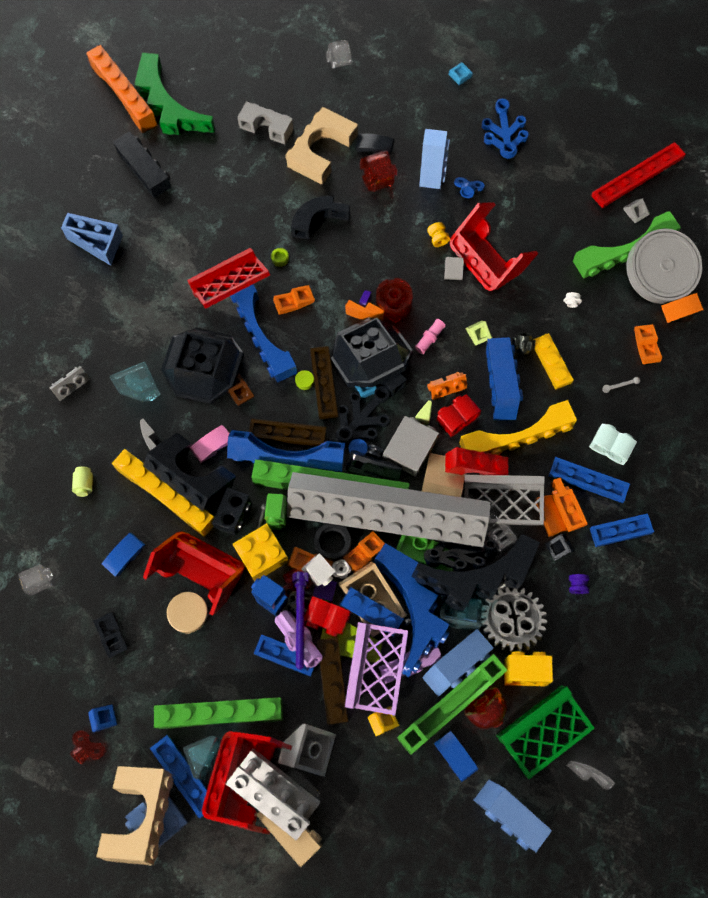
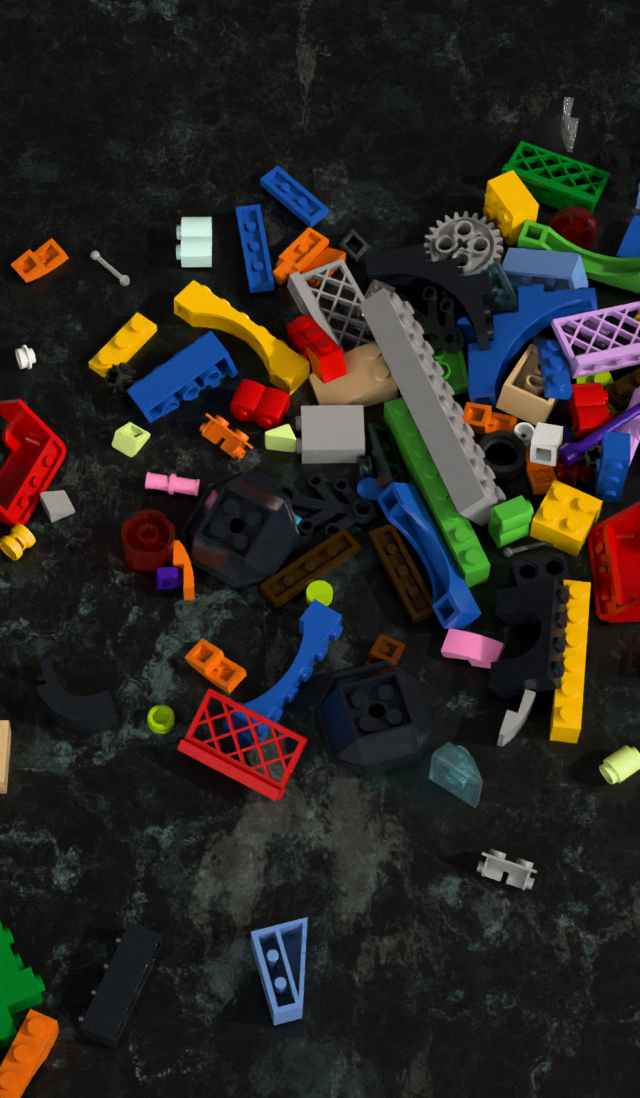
camera: 125 degrees left, 10 degrees down
dark purple wheel [569,574,590,594] -> none

